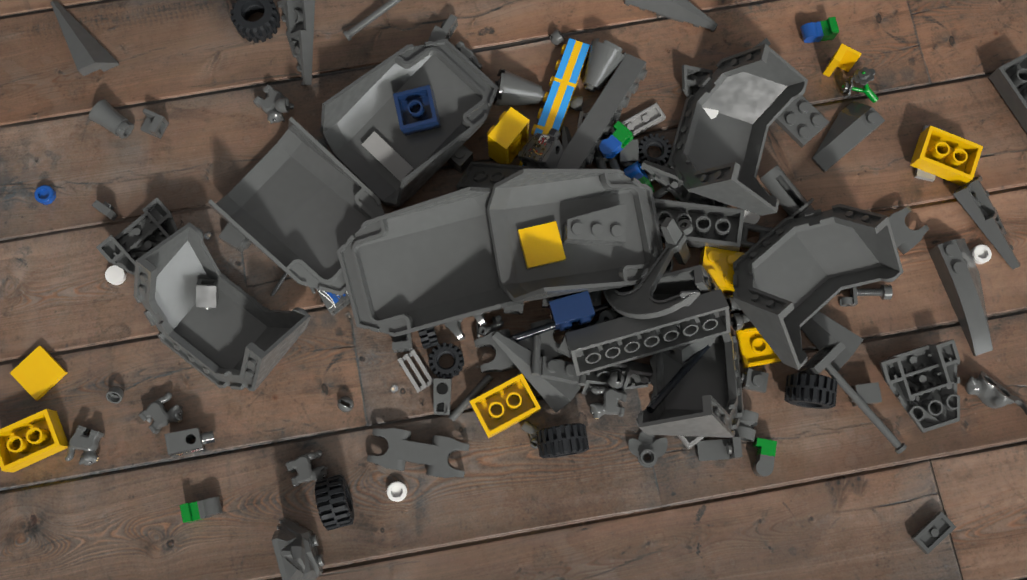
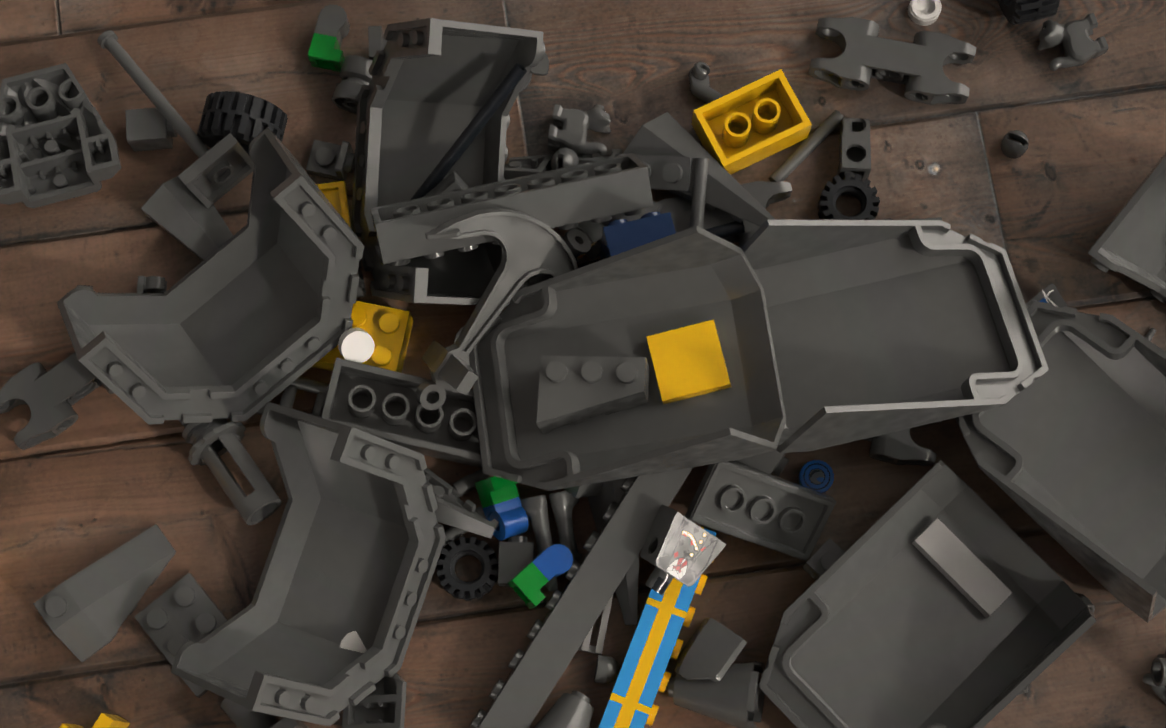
camera: 175 degrees left, 0 degrees up
dark blue brick [393,85,441,136] -> none
light grey tile [397,350,433,393] -> none
yellow brick [487,107,530,165] -> none
black tyre [536,423,589,458] -> none
light grey tile [611,102,666,138] -> none
dark grey plant [841,67,879,103] -> none
none -> white tile [338,328,375,363]
none -> dark grey slope [675,617,747,682]

